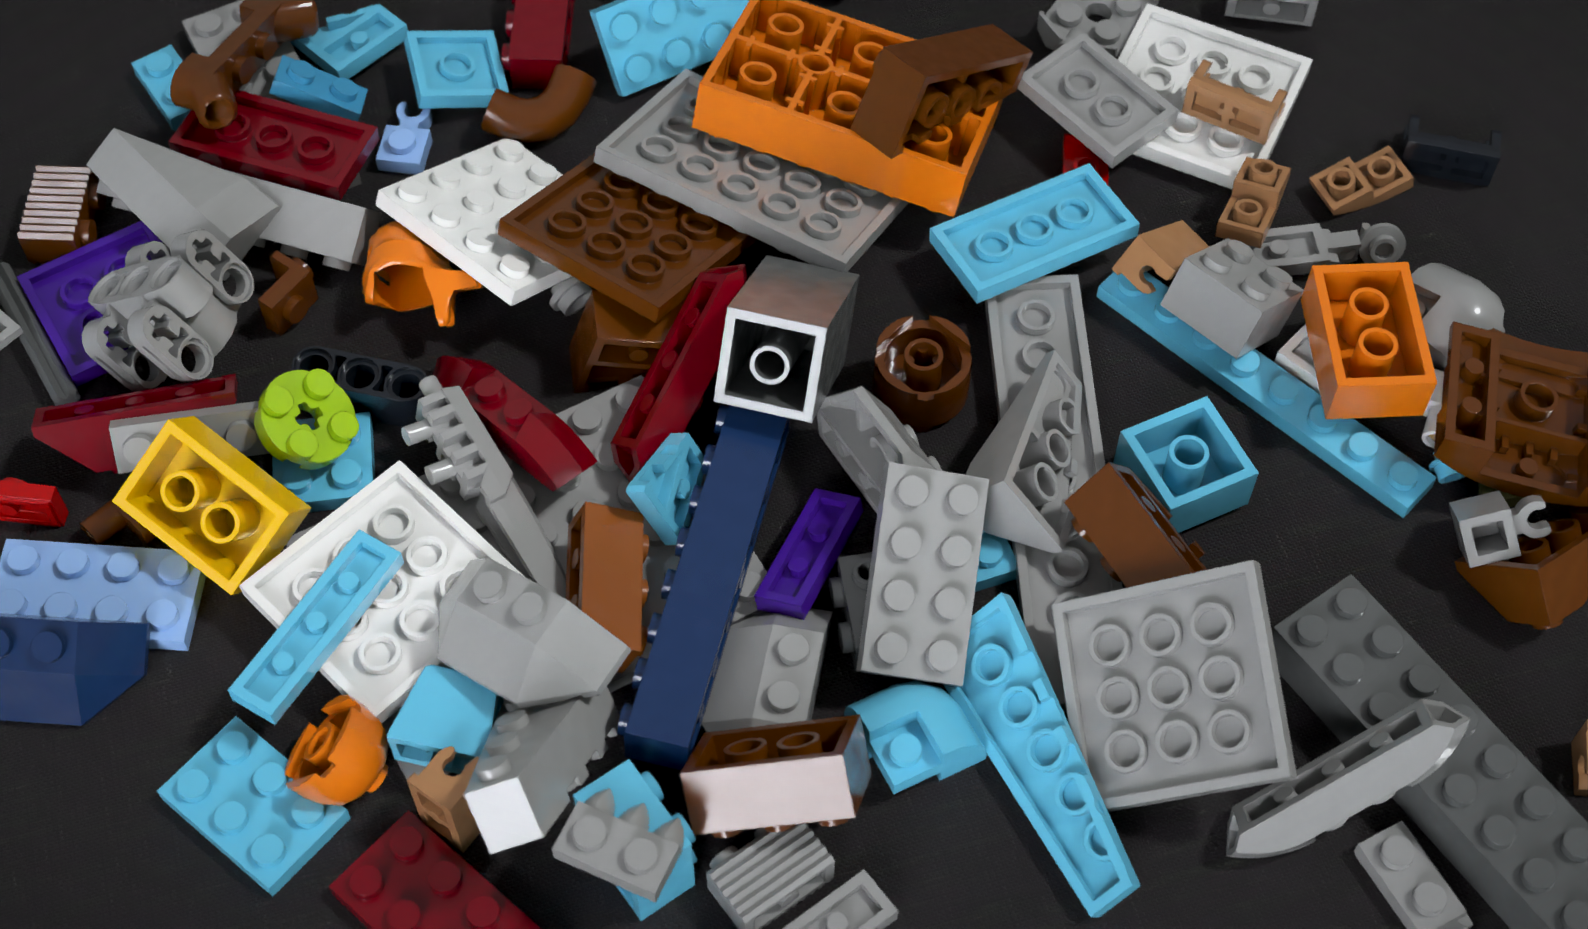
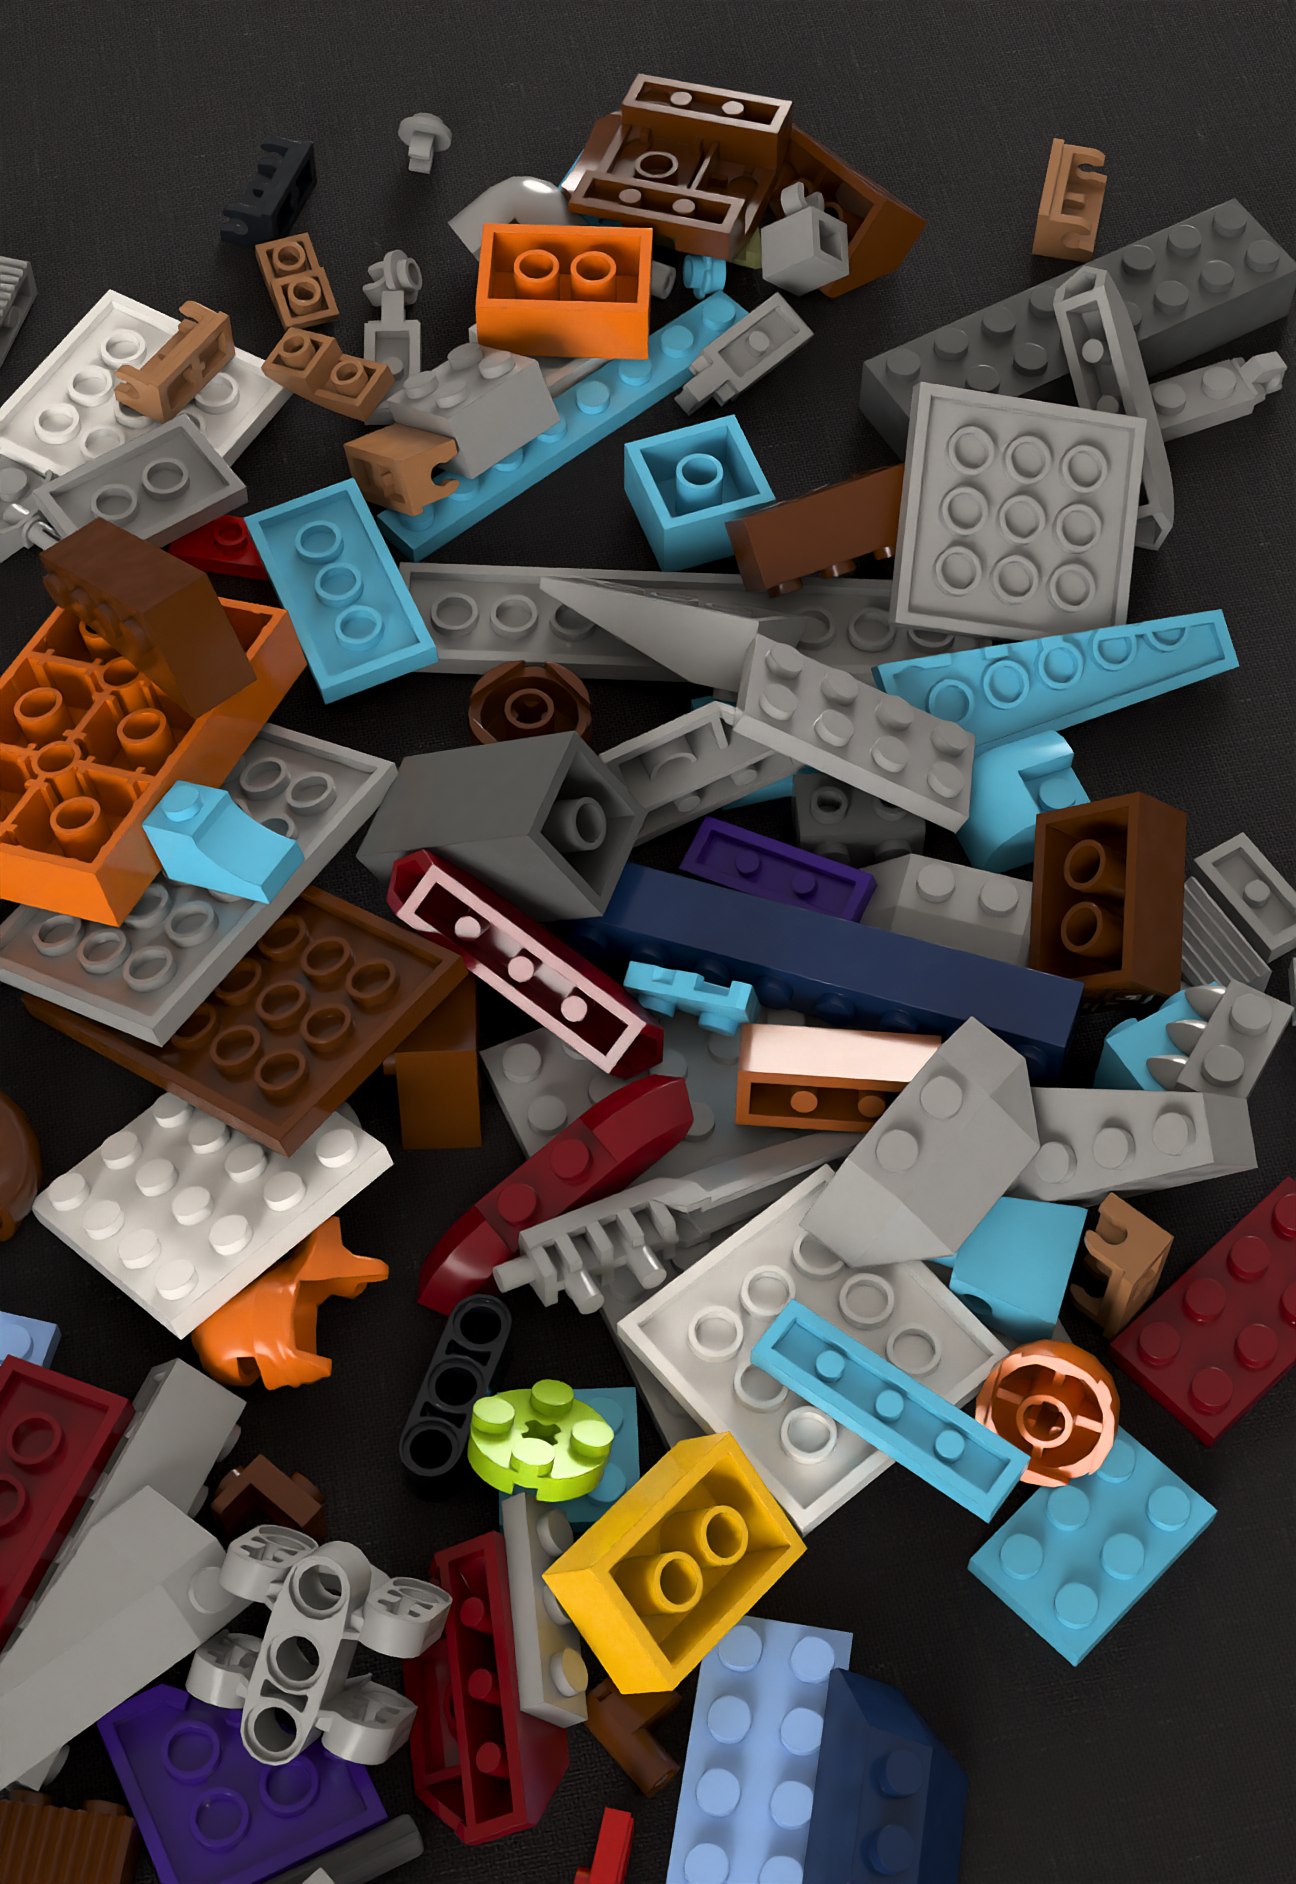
camera: 85 degrees left, 0 degrees up
none -> medium azure arch [141,780,305,904]
none -> light grey plate [398,113,452,174]
none -> light grey hinge [674,292,814,416]

